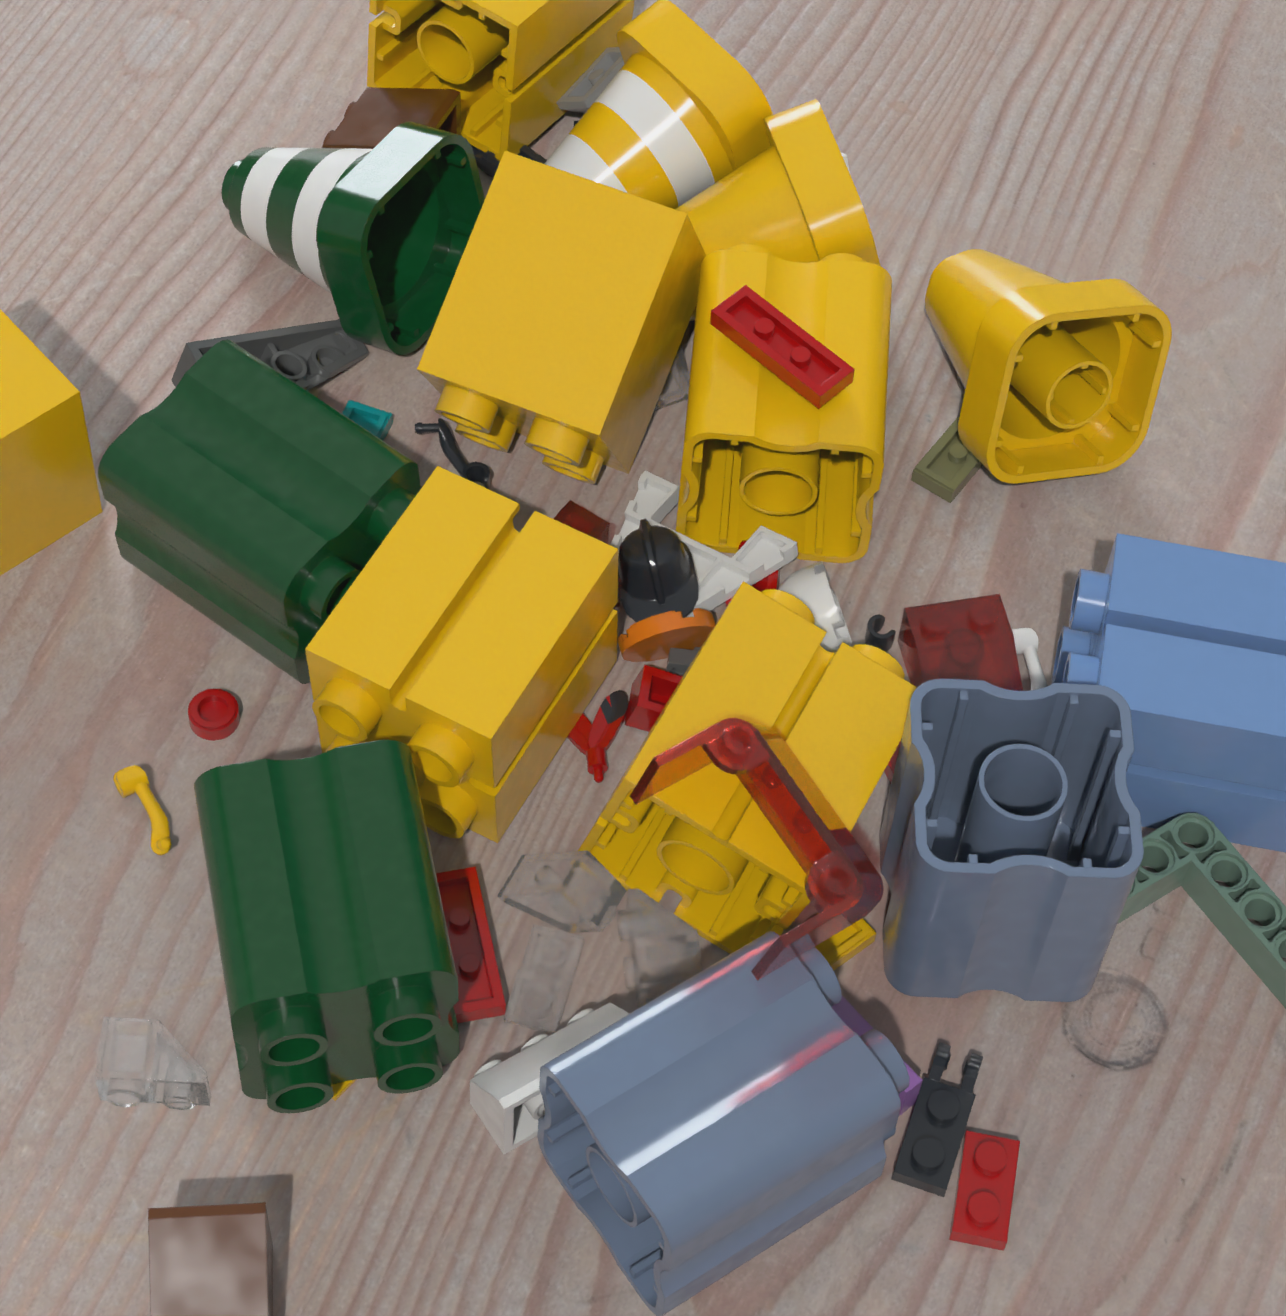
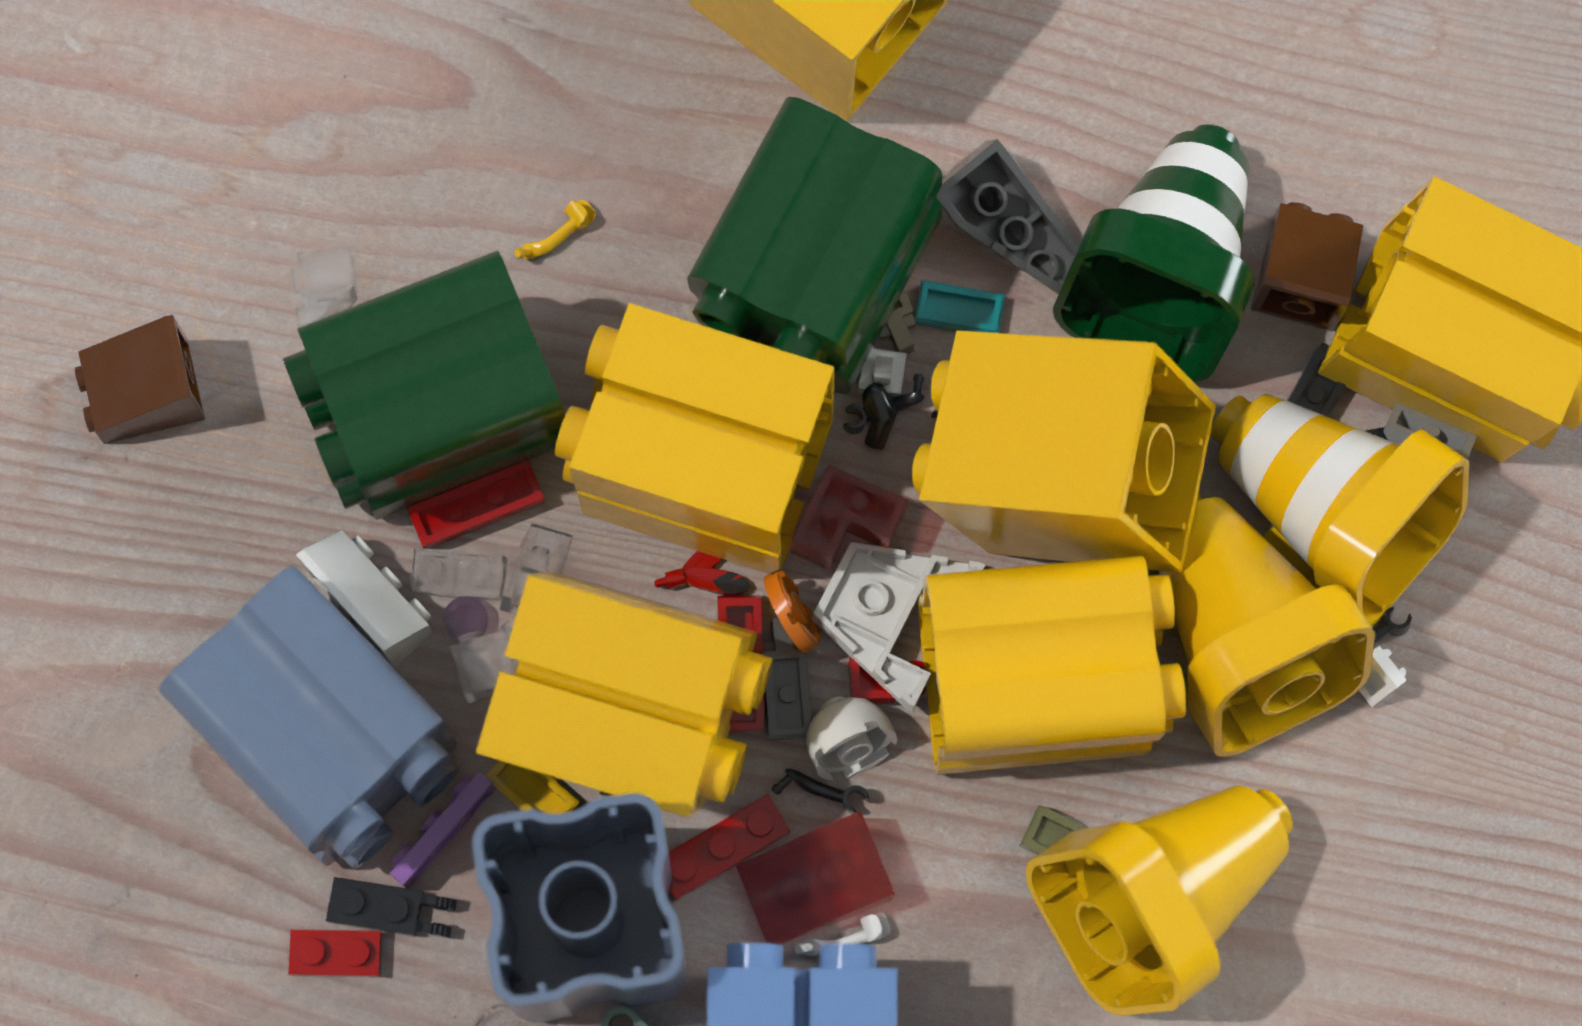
camera: 80 degrees right, 20 degrees up
red tile [188,689,240,741] -> none
black piece [618,518,699,622] -> none
clear red windscreen [630,718,884,981] -> none
red plate [710,285,855,409] -> none
none -> clear purple tile [443,596,488,642]

